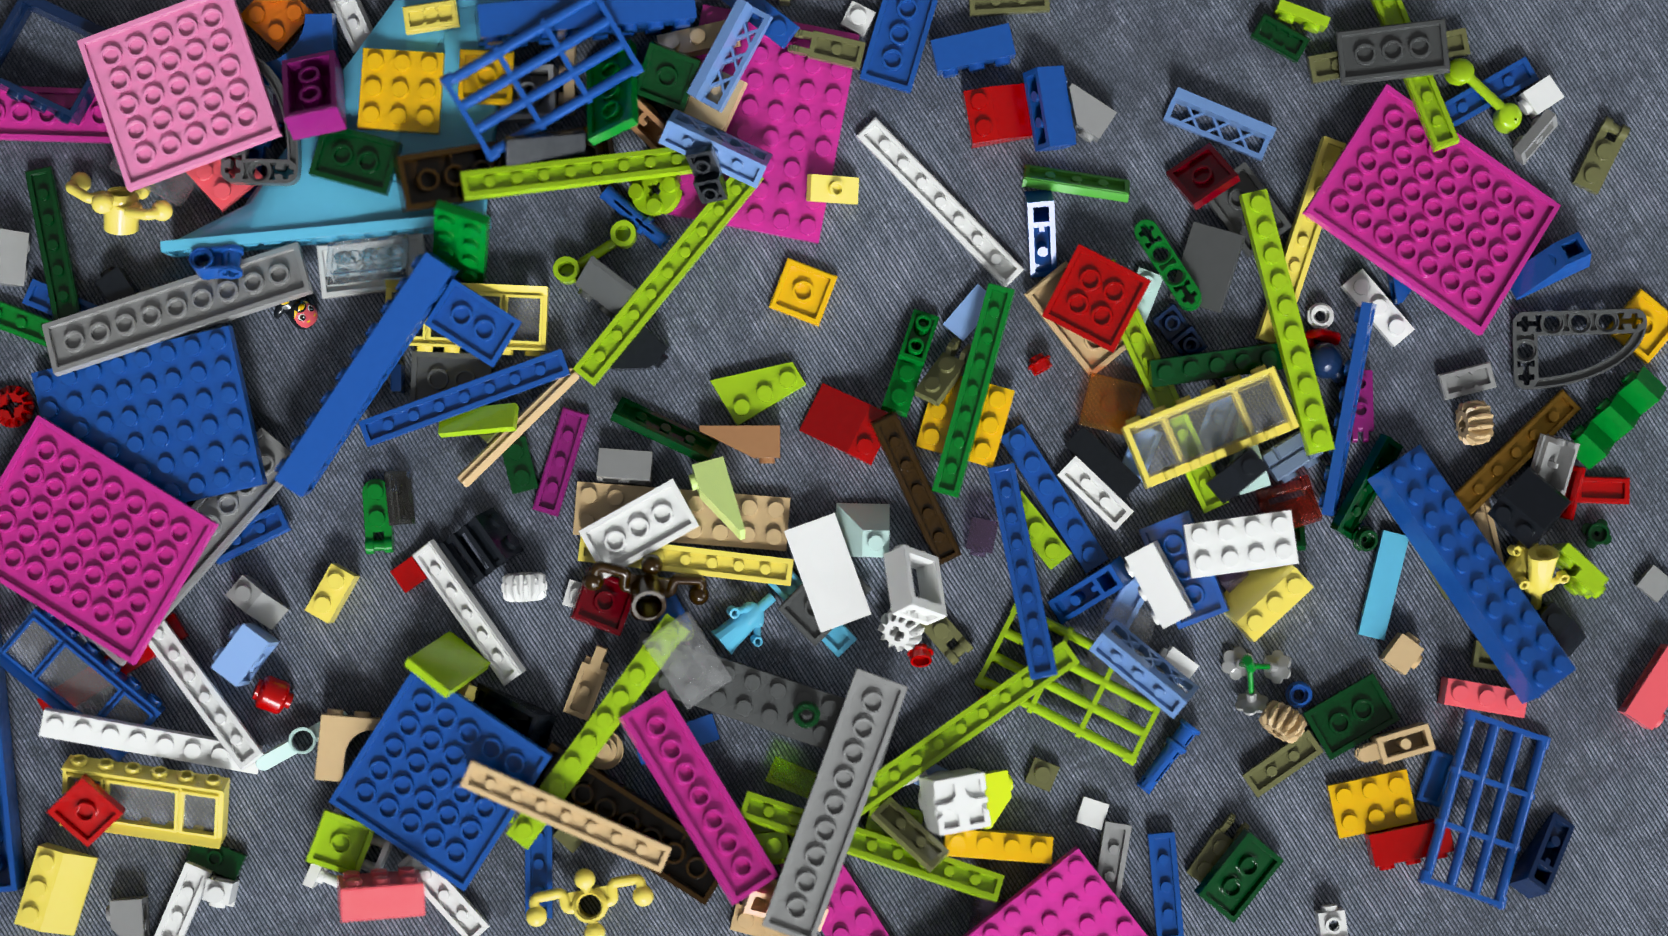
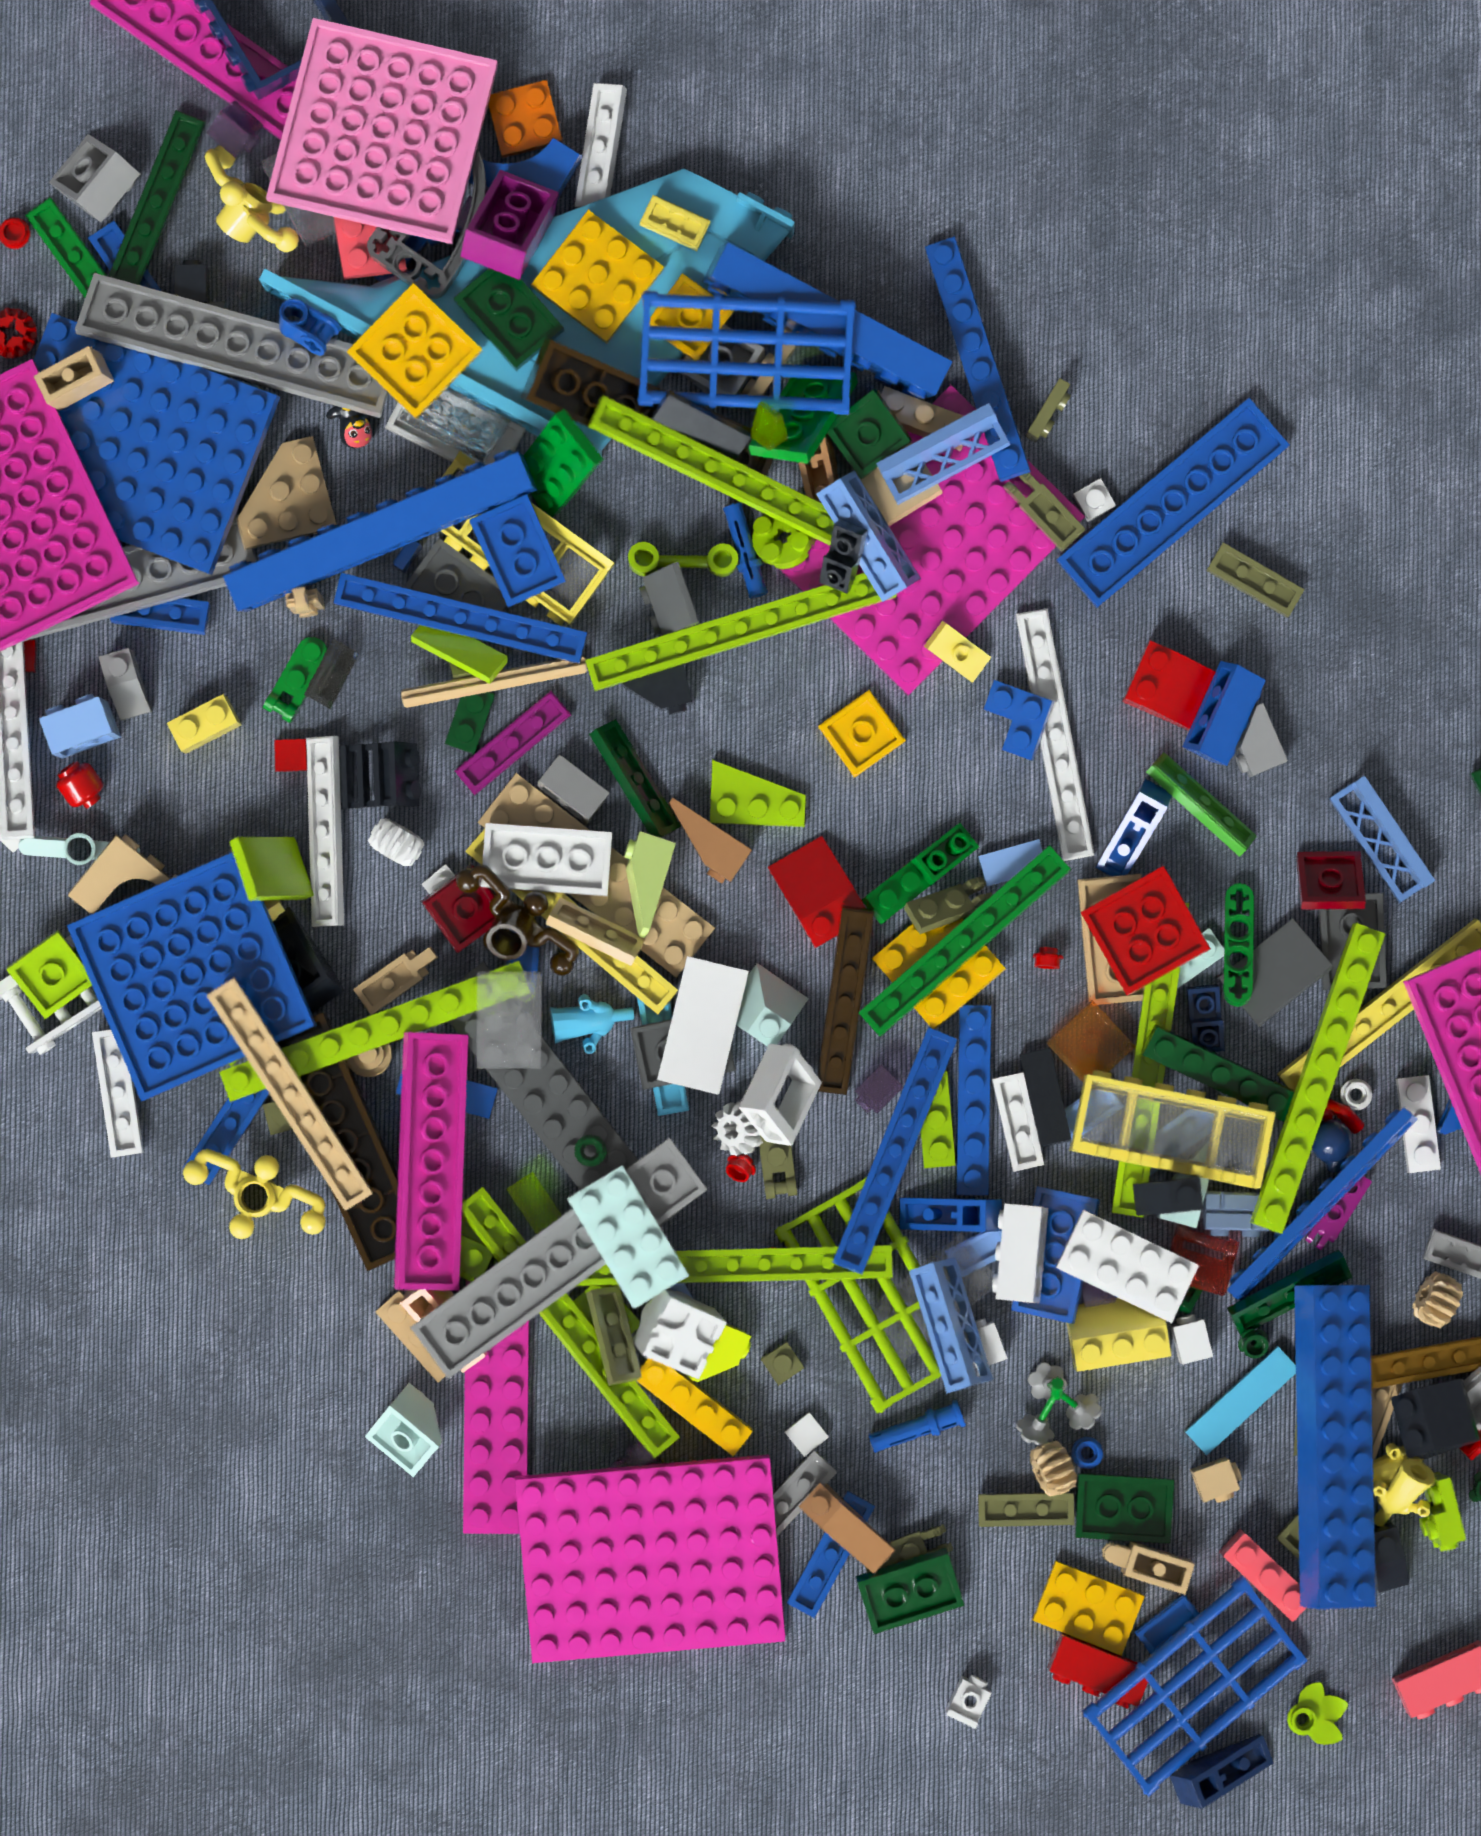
camera: 25 degrees right, 0 degrees up
coral brick [337,866,425,922] -> none
blue brick [930,23,1016,78] -> none
none -> tan brick [34,346,114,411]
none -> clear purple brick [206,101,264,157]
none -> tan plate [236,436,336,550]
none -> tan hinge [285,587,325,618]
none -> yellow plate [346,283,483,419]
none -> tan plate [546,897,645,966]
none -> light aqua plate [567,1165,689,1309]
none -> clear neon green slope [751,401,788,450]
none -> medium nougat slope [798,1483,896,1574]
none -> blue plate [983,680,1055,761]
none -> white brick [1170,1314,1213,1365]
none -> lime plate [1287,1682,1348,1745]

